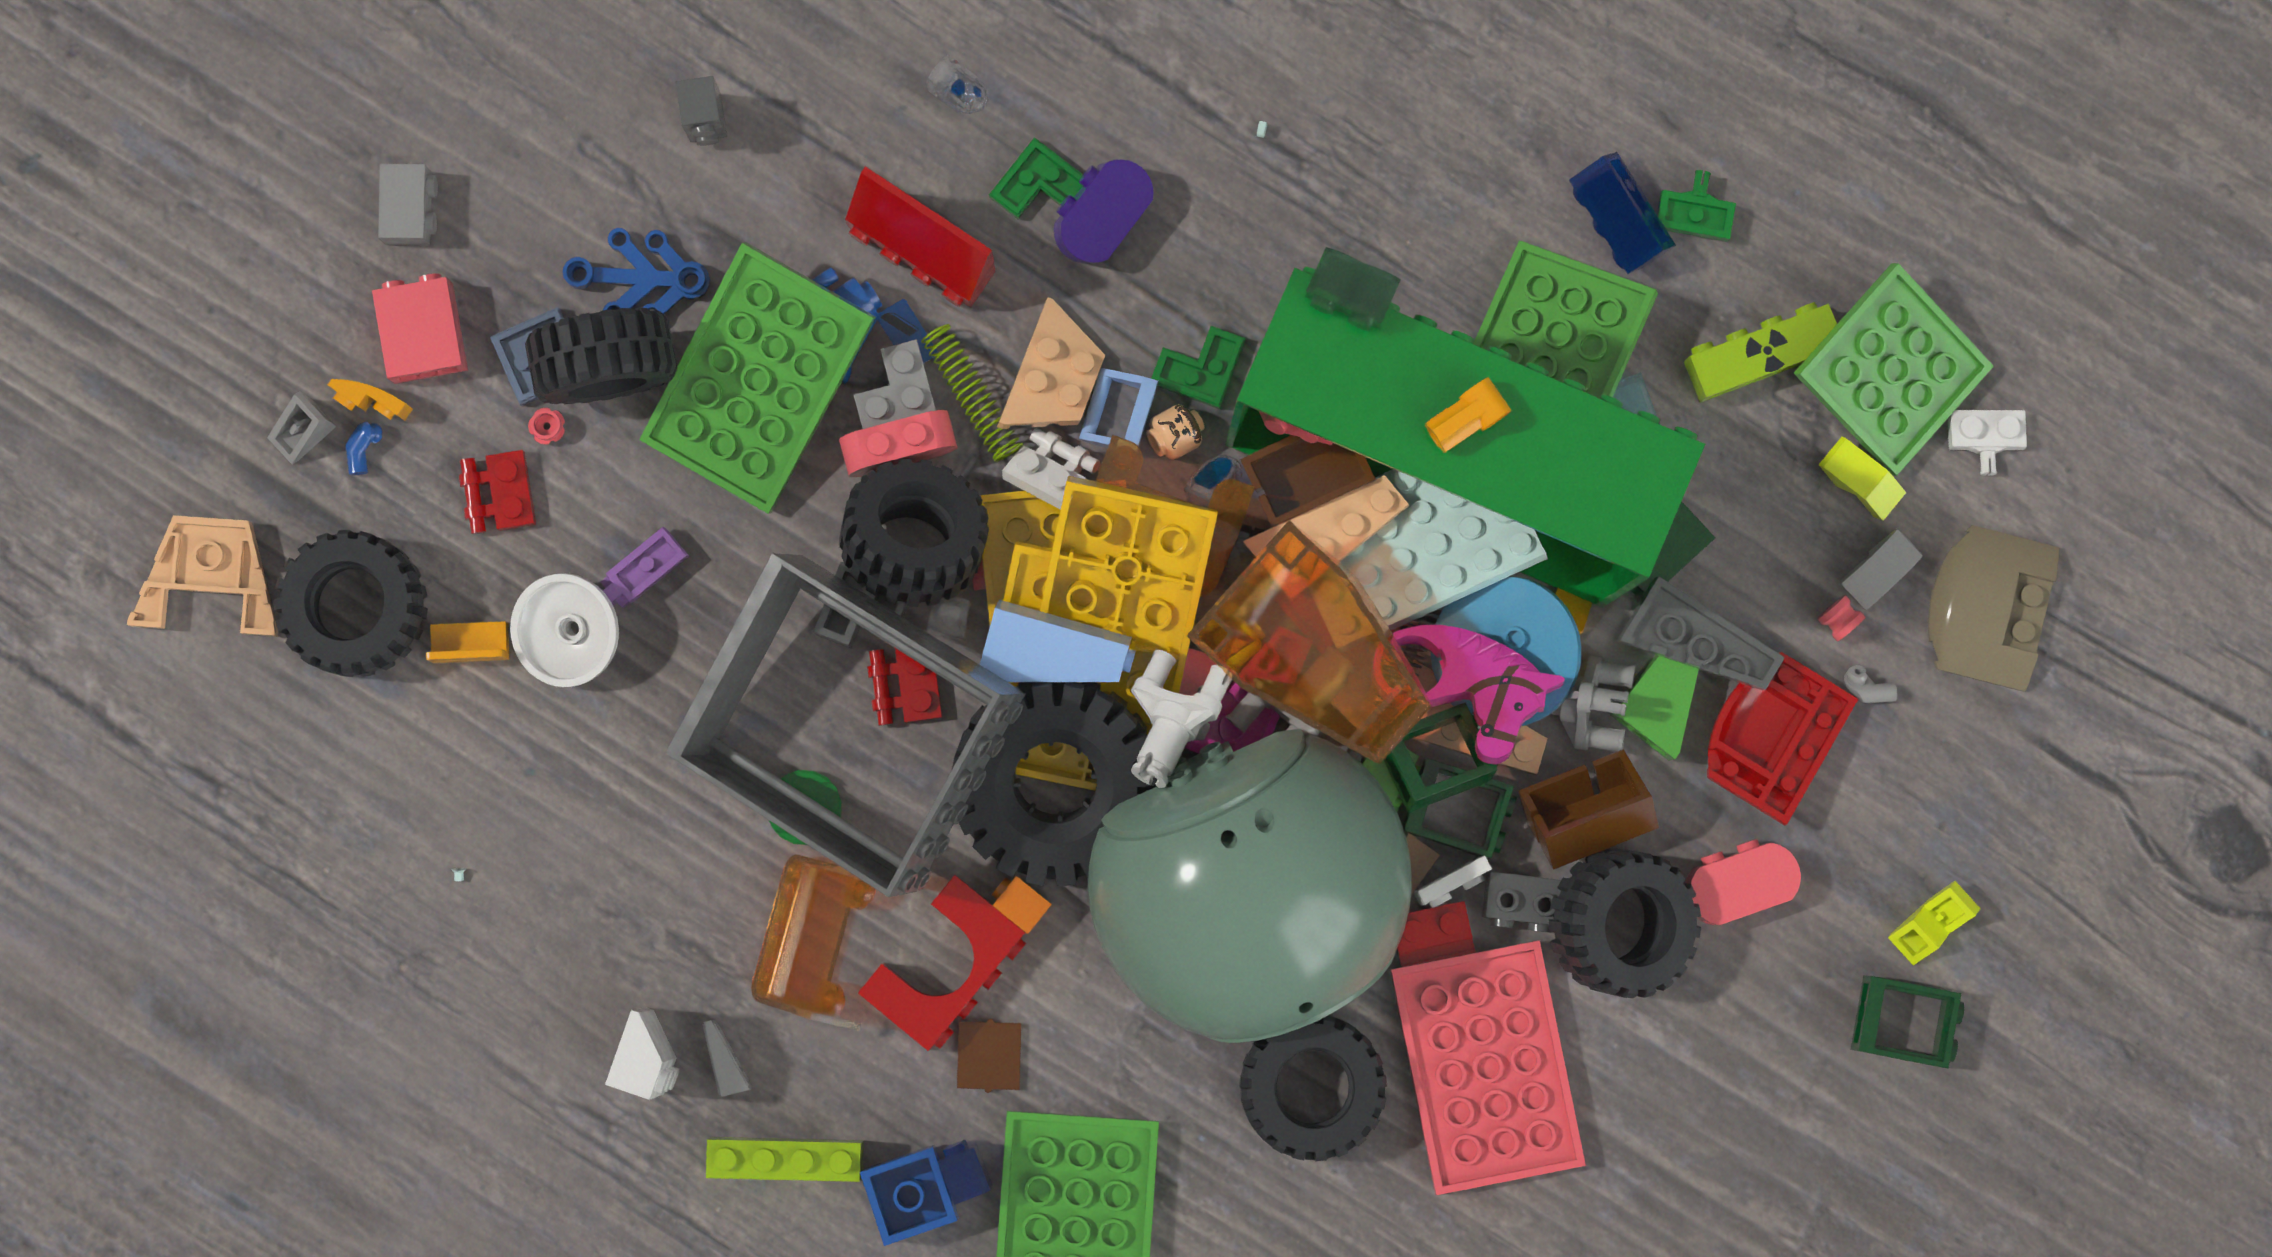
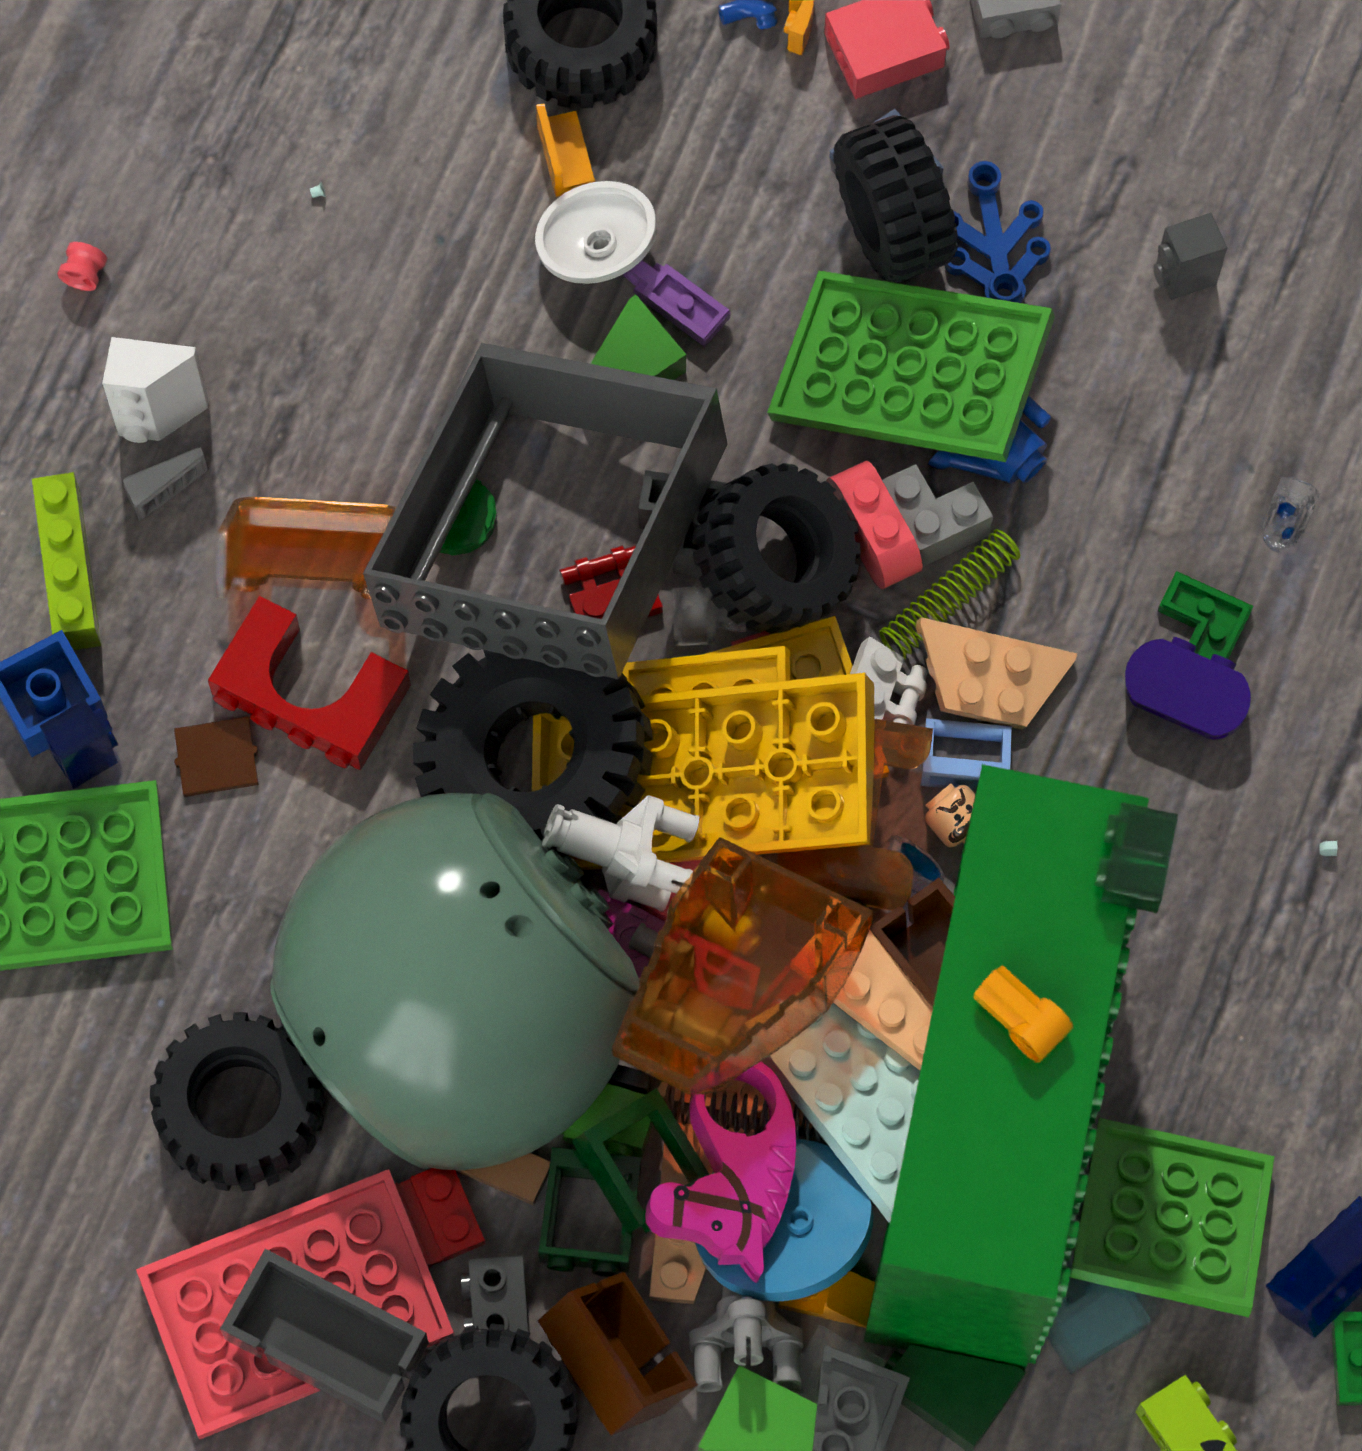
camera: 85 degrees right, 15 degrees down
red plate [459,450,536,534] -> none
coral plate [528,408,565,445] -> none
red slope [845,166,996,308] -> none
blue sticker [878,299,938,364] -> none
light blue slope [980,600,1136,682] -> none
orange brick [992,876,1052,934] -> none
white plate [1414,856,1492,908] -> none
none -> coral wheel [57,242,107,291]
none -> dark grey piece [220,1249,429,1424]
none -> bright green slope [591,295,686,380]

